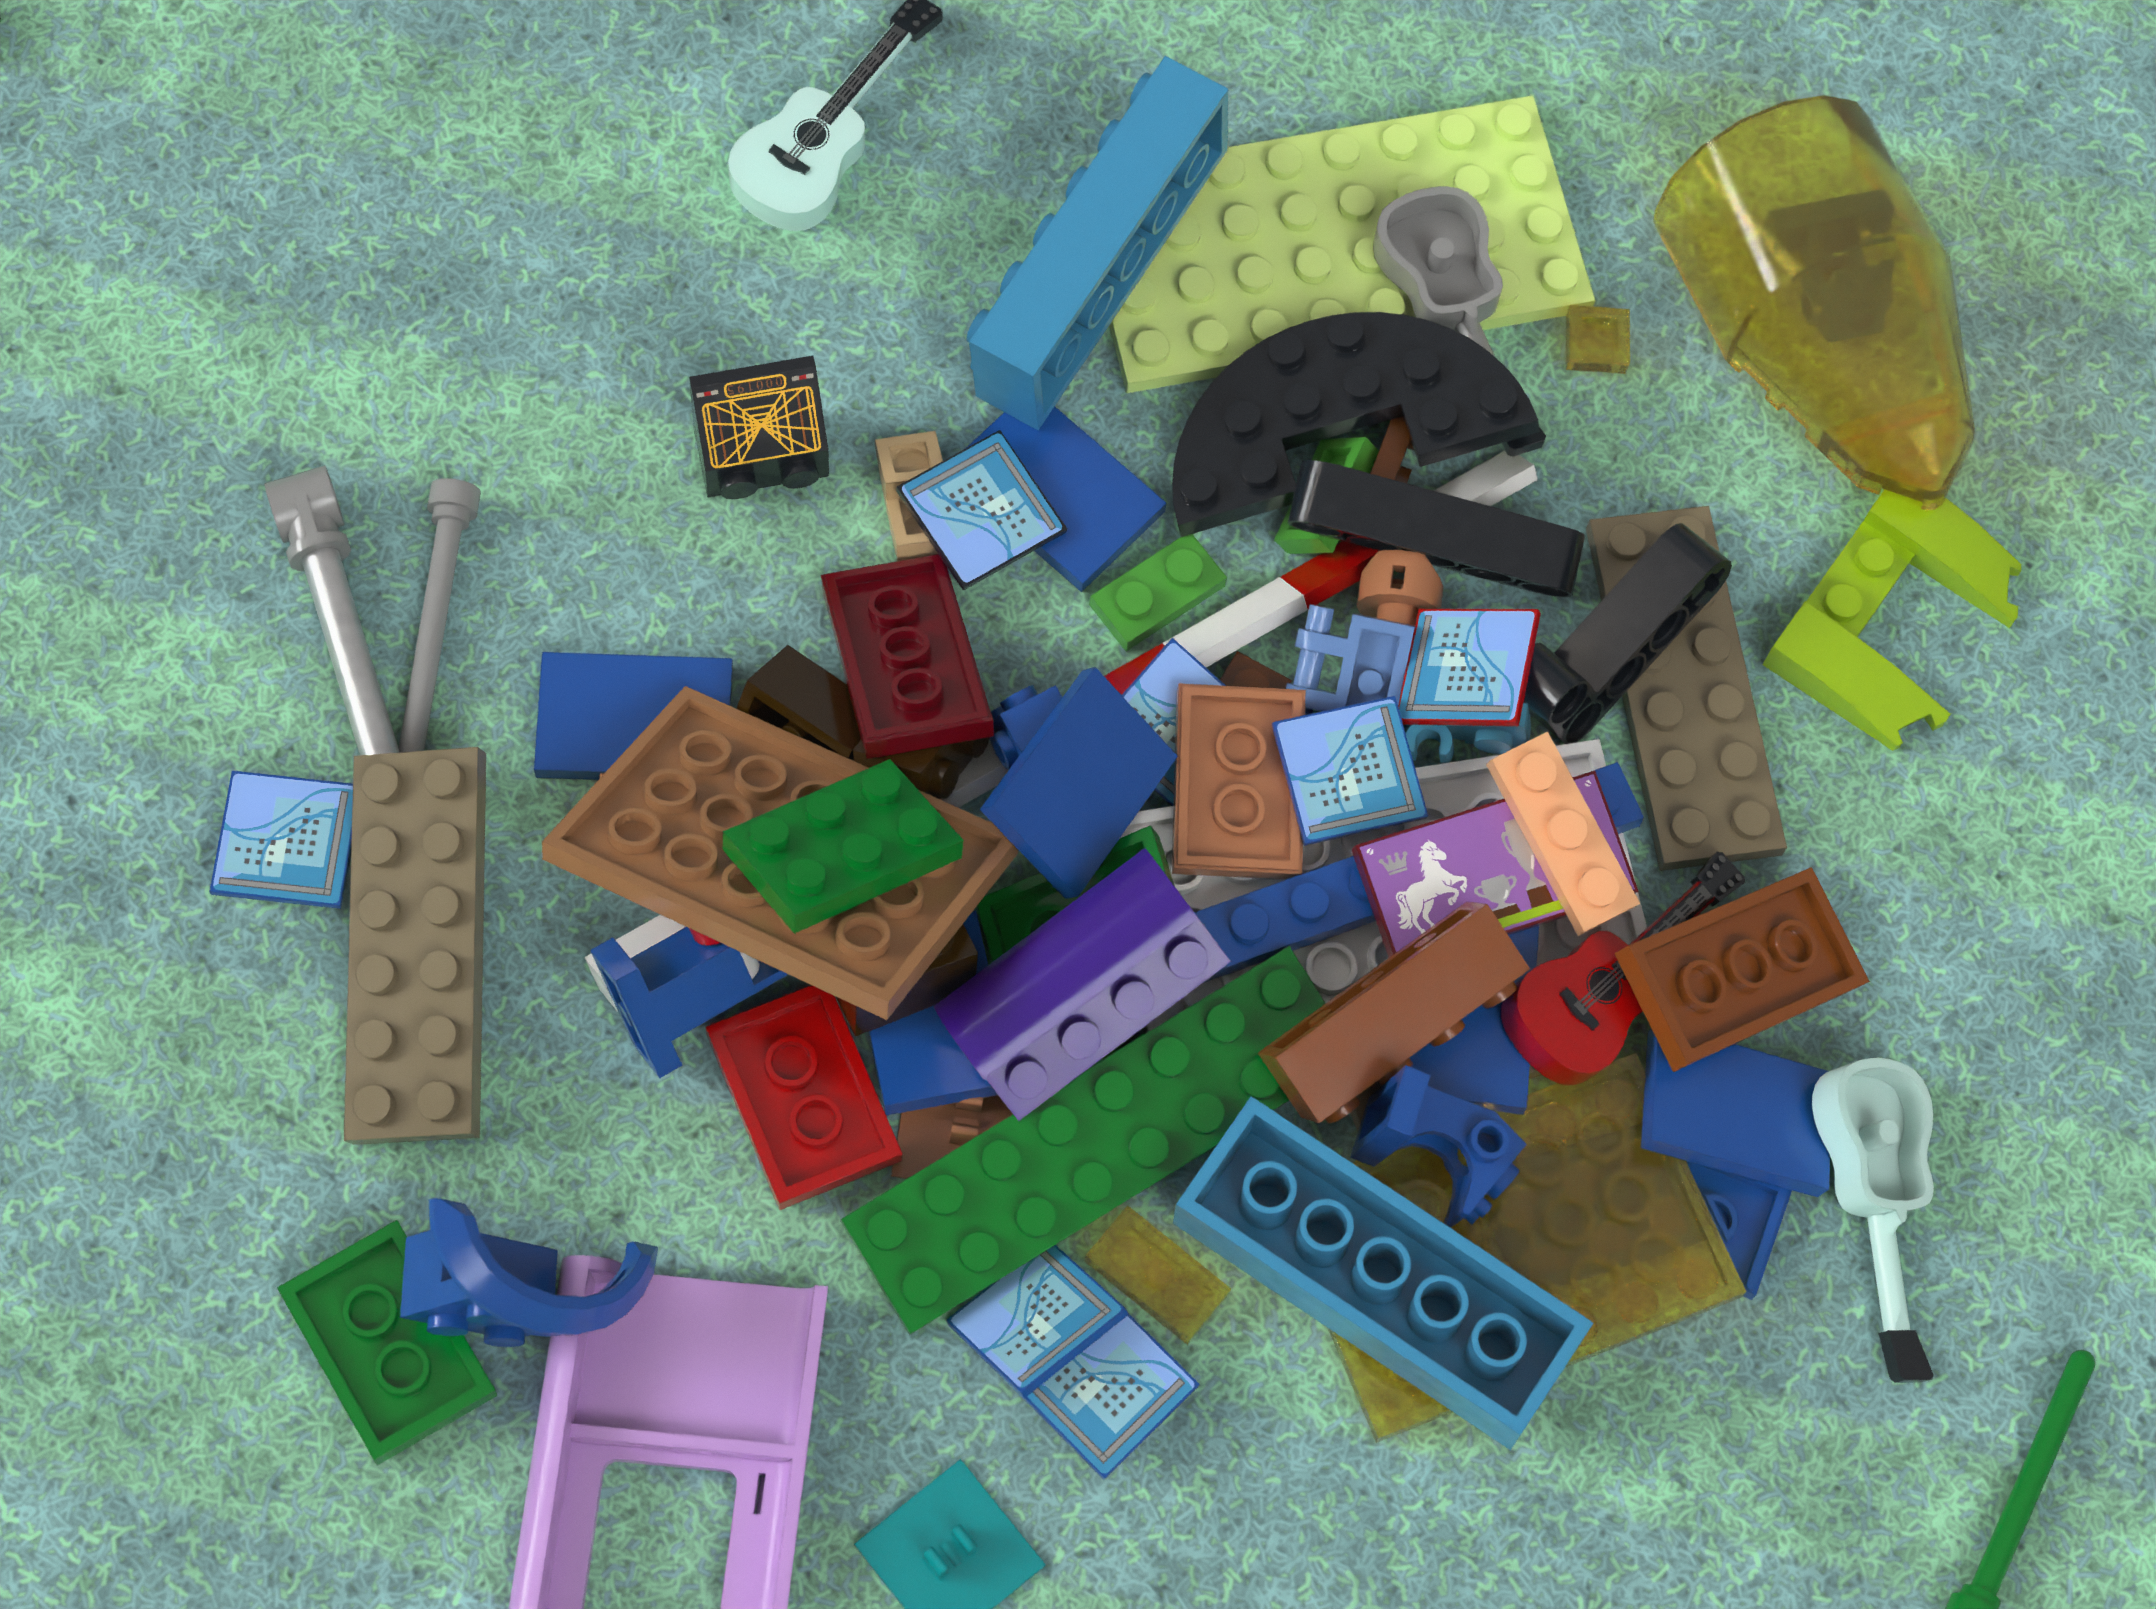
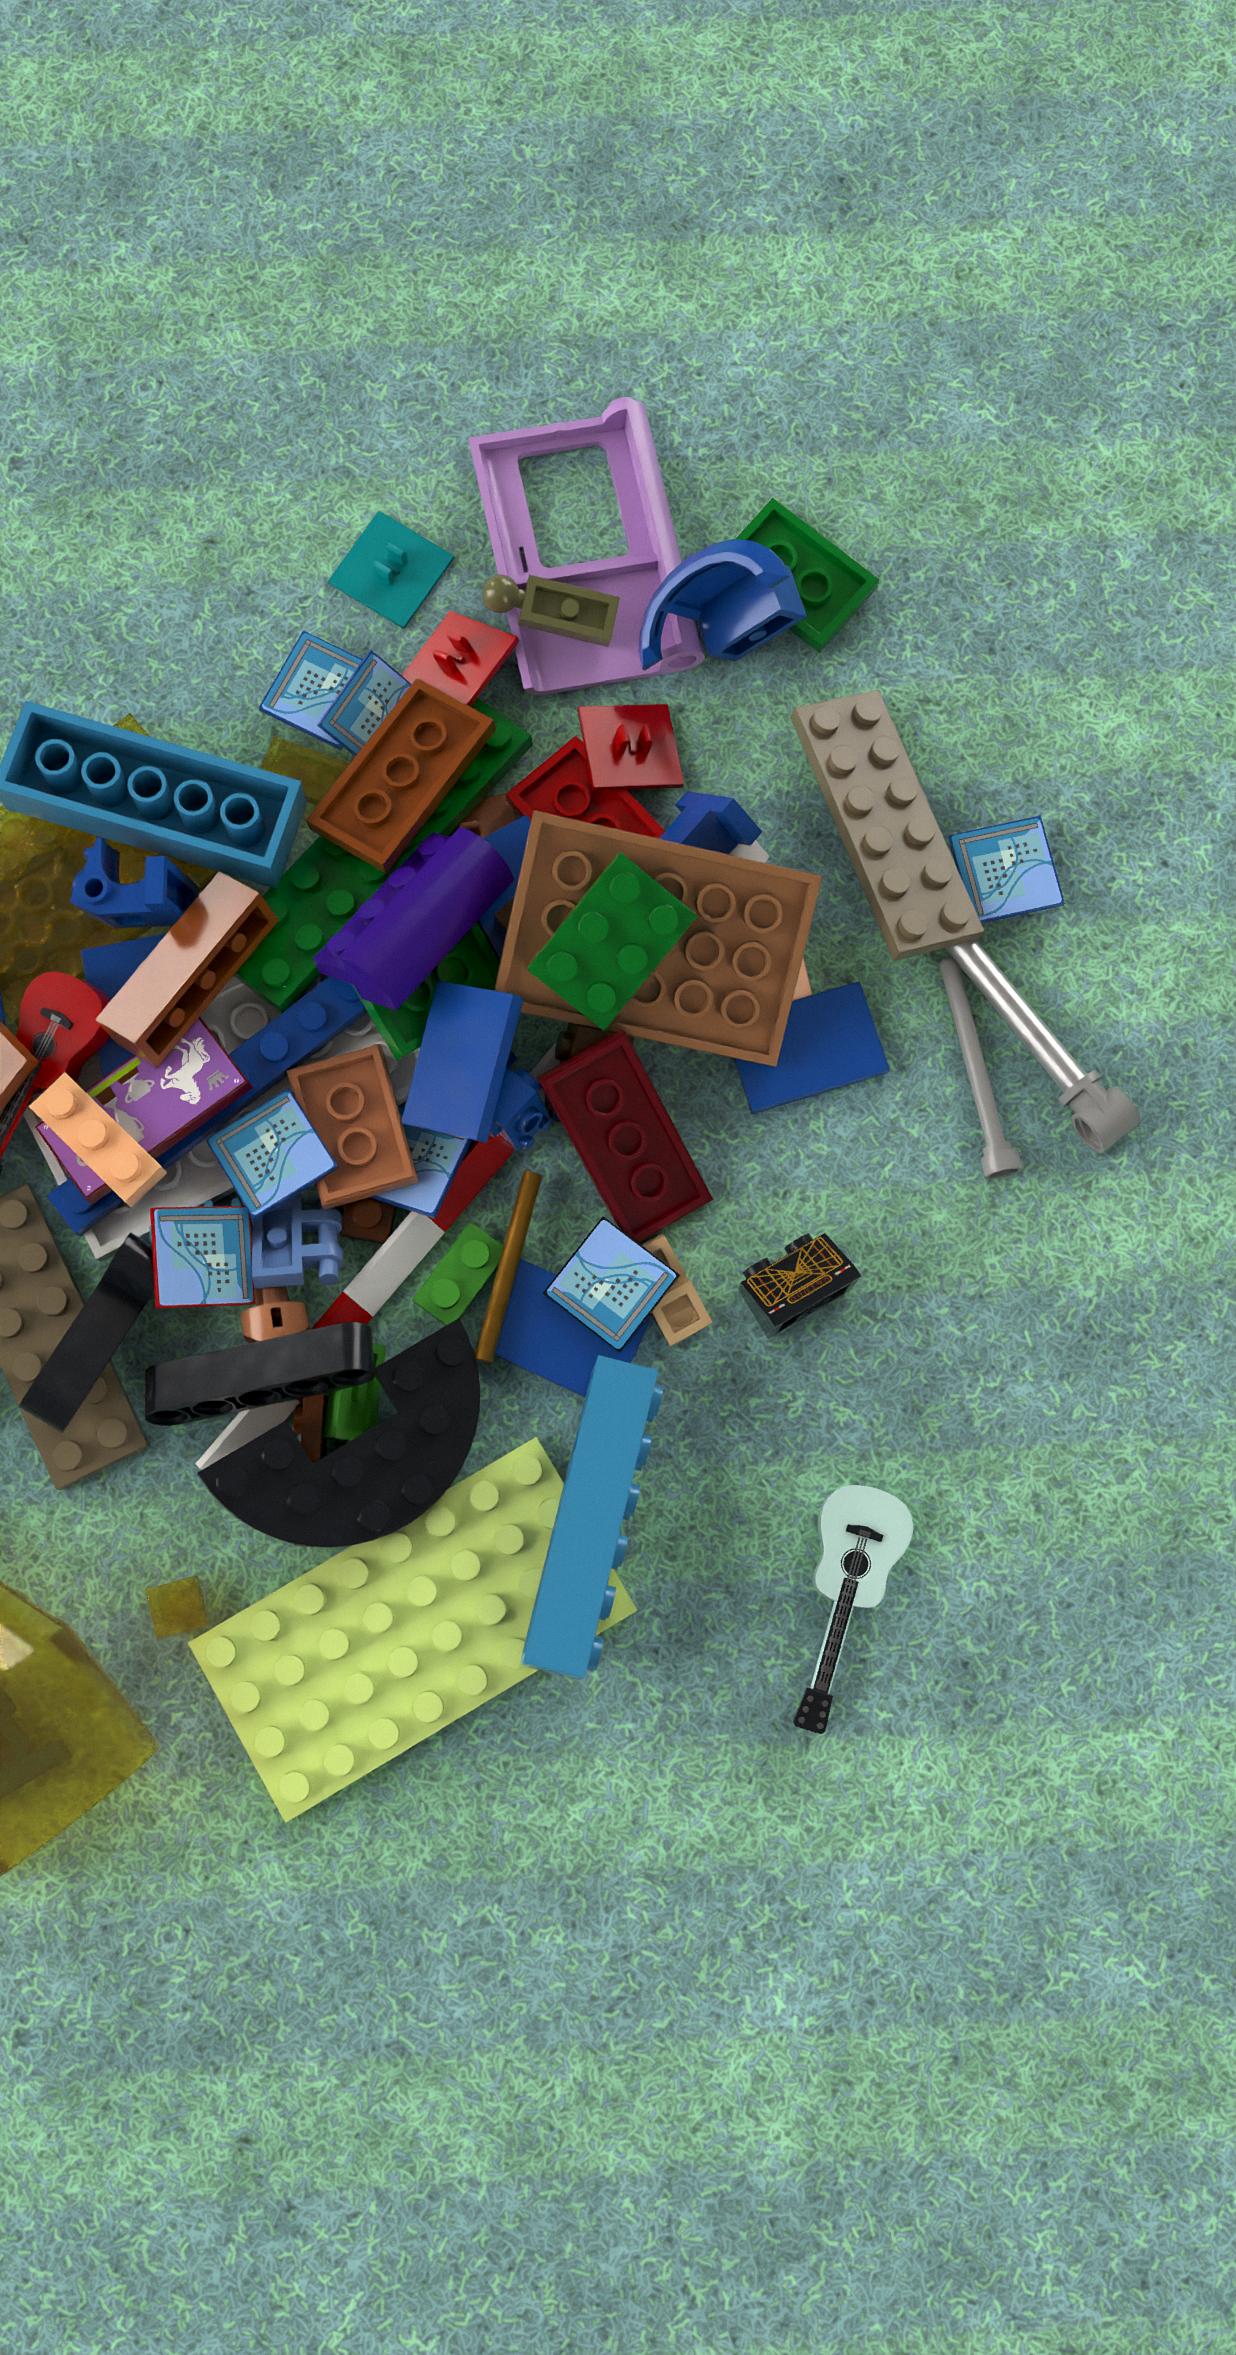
camera: 170 degrees right, 10 degrees up
dark brown brick [736,645,861,761] -> none
light grey piece [1373,186,1546,457] -> none
none -> dark orange plate [306,678,496,874]
none -> piece [402,611,520,707]
none -> pearl gold bar [474,1171,542,1364]
none -> olive plate [482,574,620,647]
none -> red piece [577,704,684,791]

